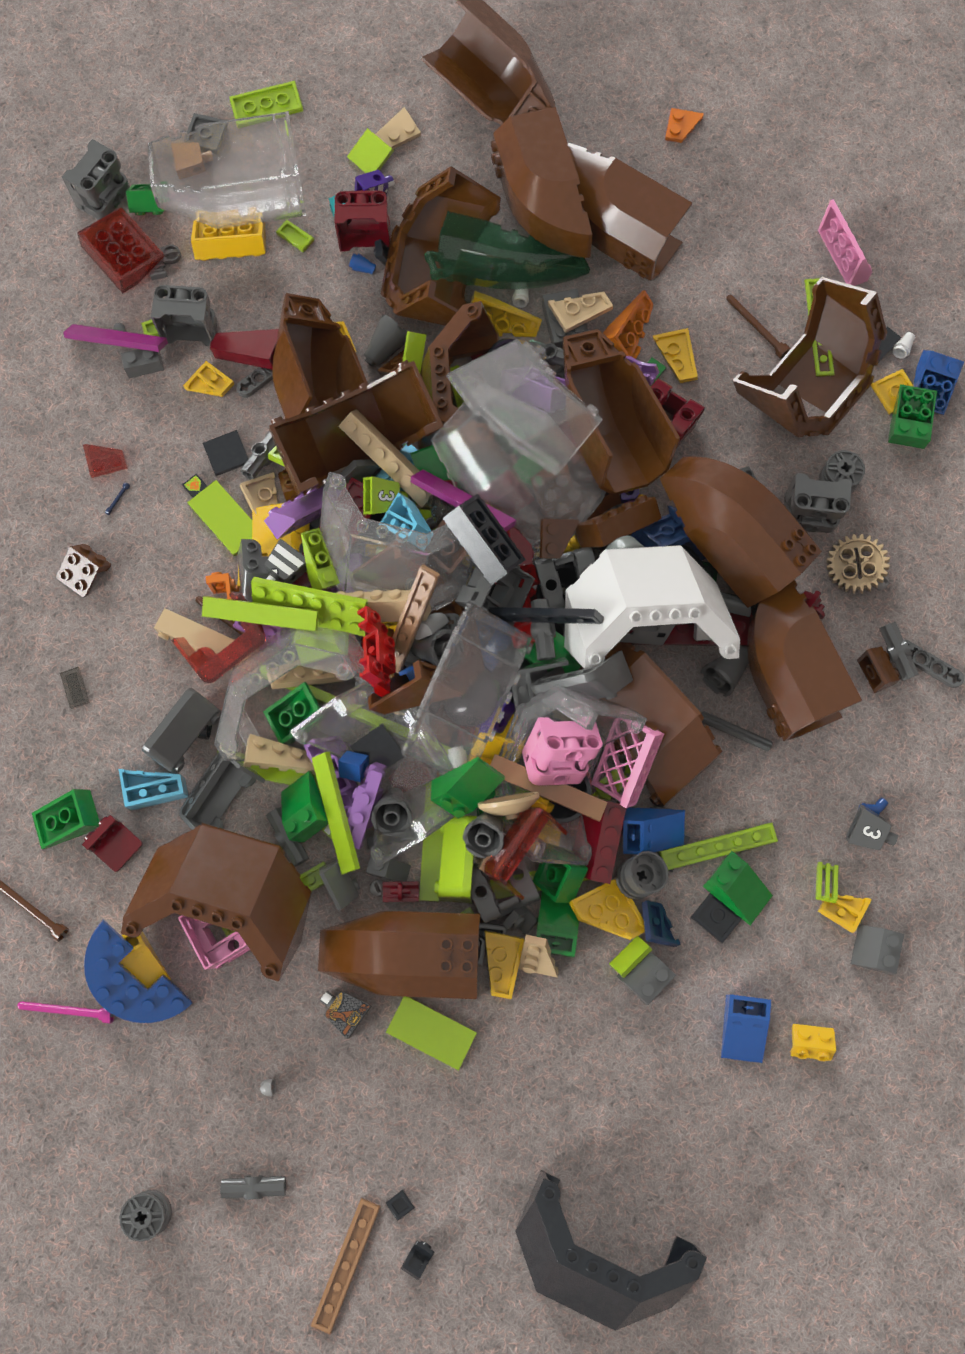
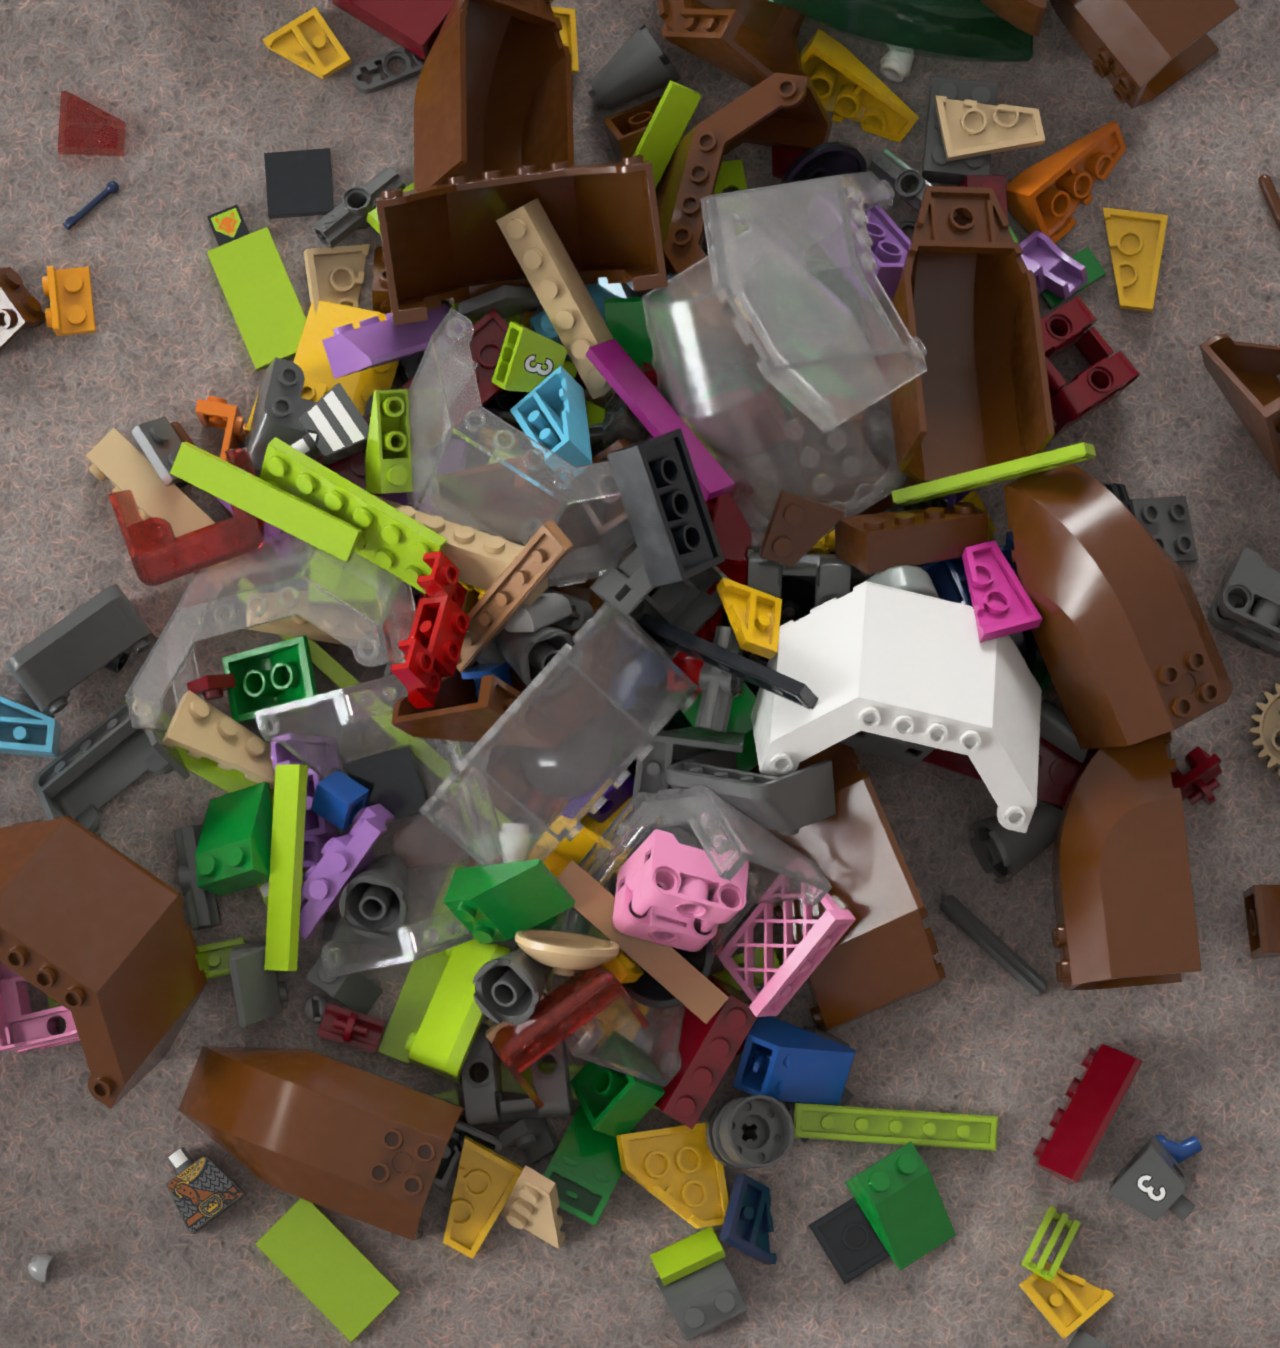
camera: 15 degrees right, 5 degrees up
none -> light orange bracket [42,265,96,337]
none -> dark grey bracket [131,417,188,489]
none -> dark red plate [187,674,236,700]
none -> yellow wing [717,577,782,660]
none -> lime tile [891,442,1096,506]
none -> dark pink wing [962,540,1043,643]
none -> dark red slope [1032,1044,1143,1185]

